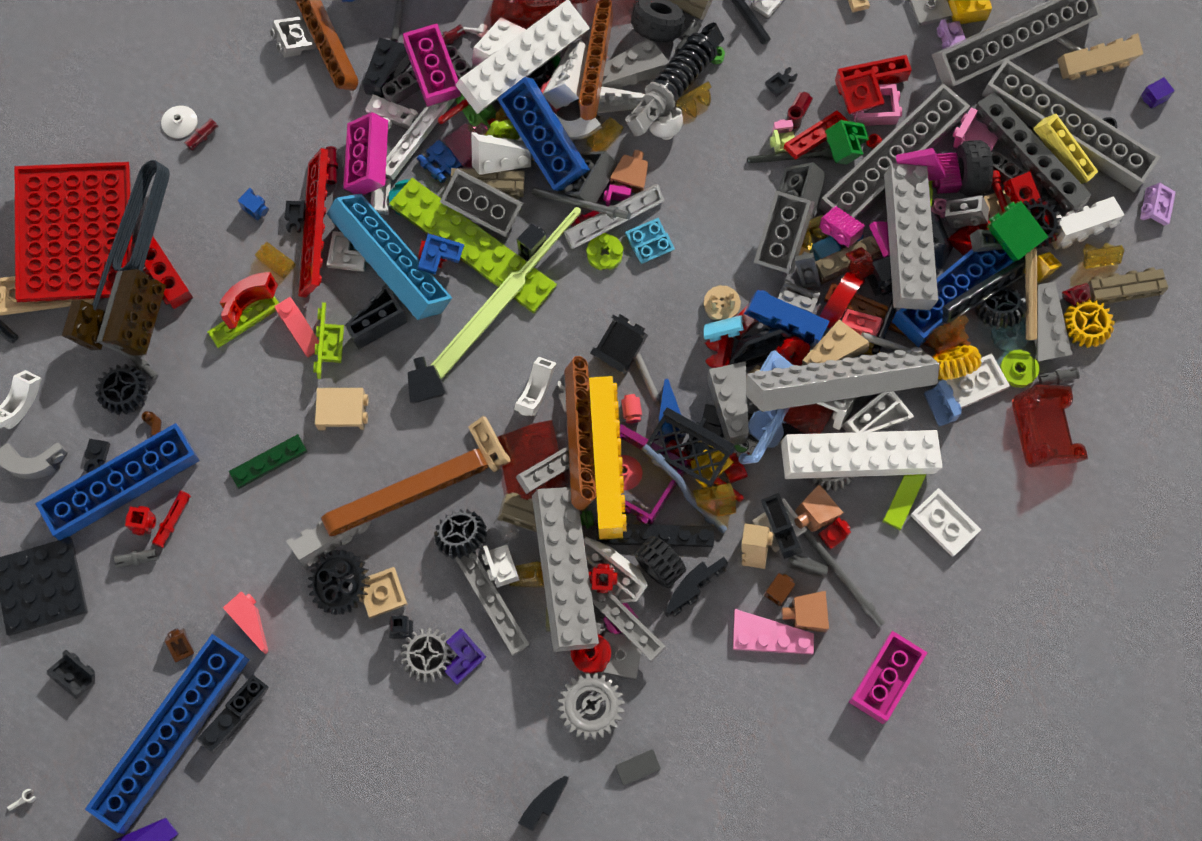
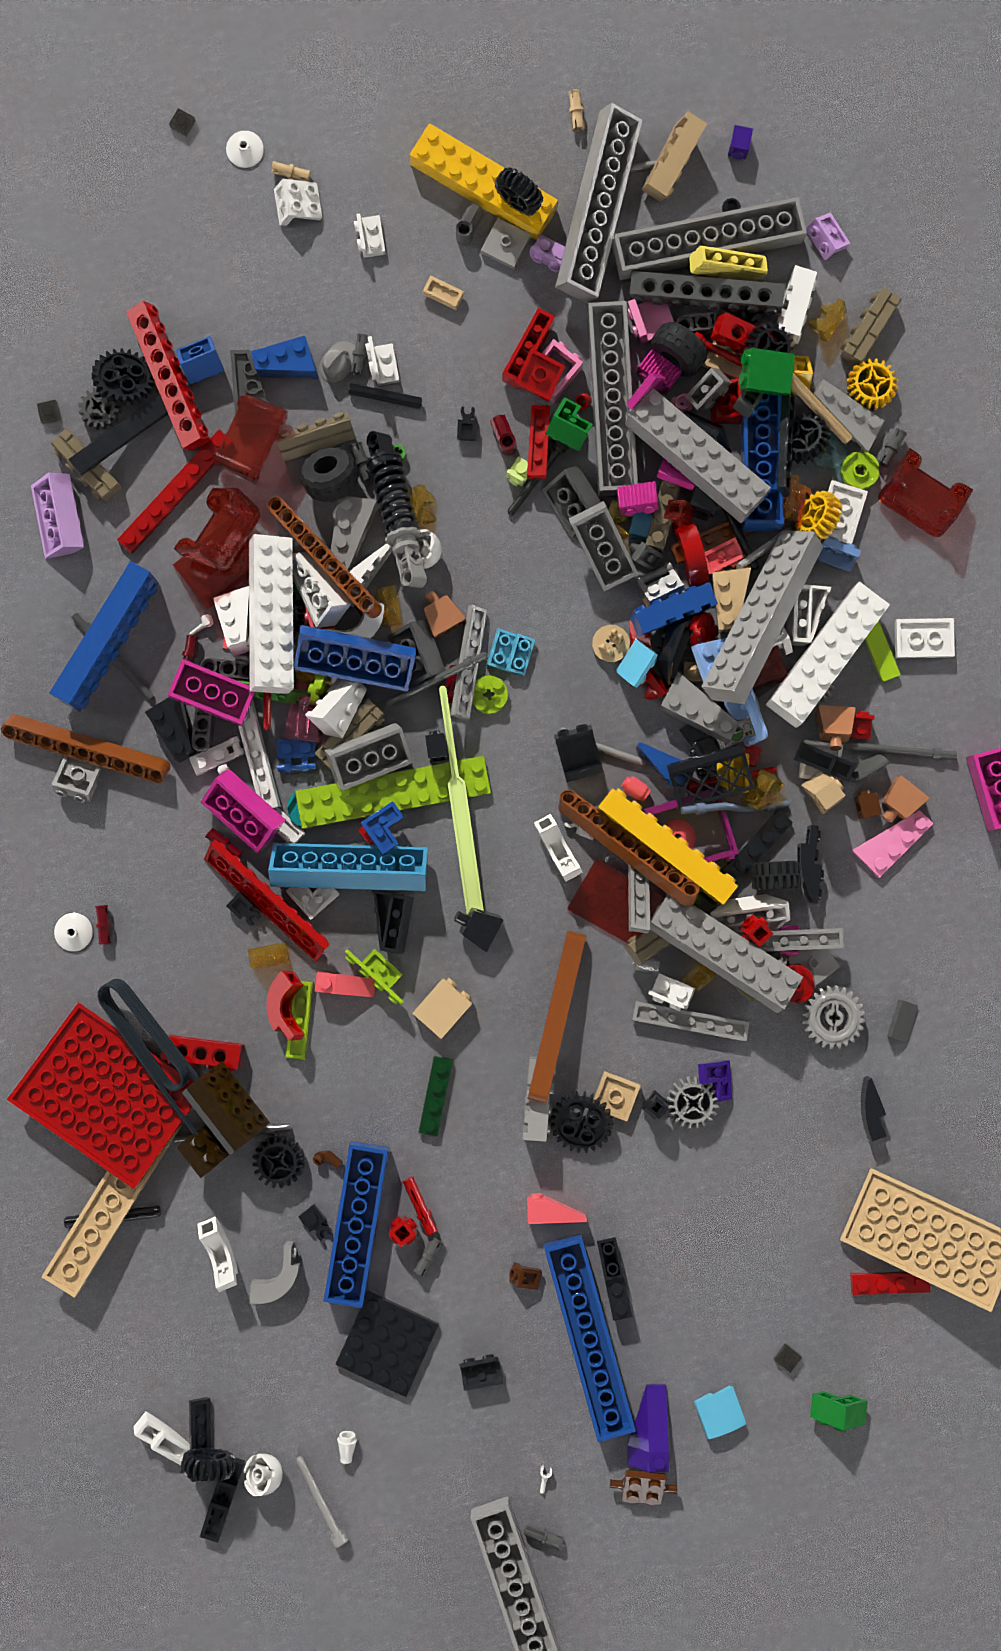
camera: 45 degrees left, 15 degrees up
blue brick [238,188,269,221] -> none
black gear [434,509,487,560] -> none
tan plate [468,416,510,472] -> none
dark pink bracket [603,184,632,207] -> none
bright pink plate [772,120,793,134] -> none
dark red bracket [1062,283,1091,307] -> none

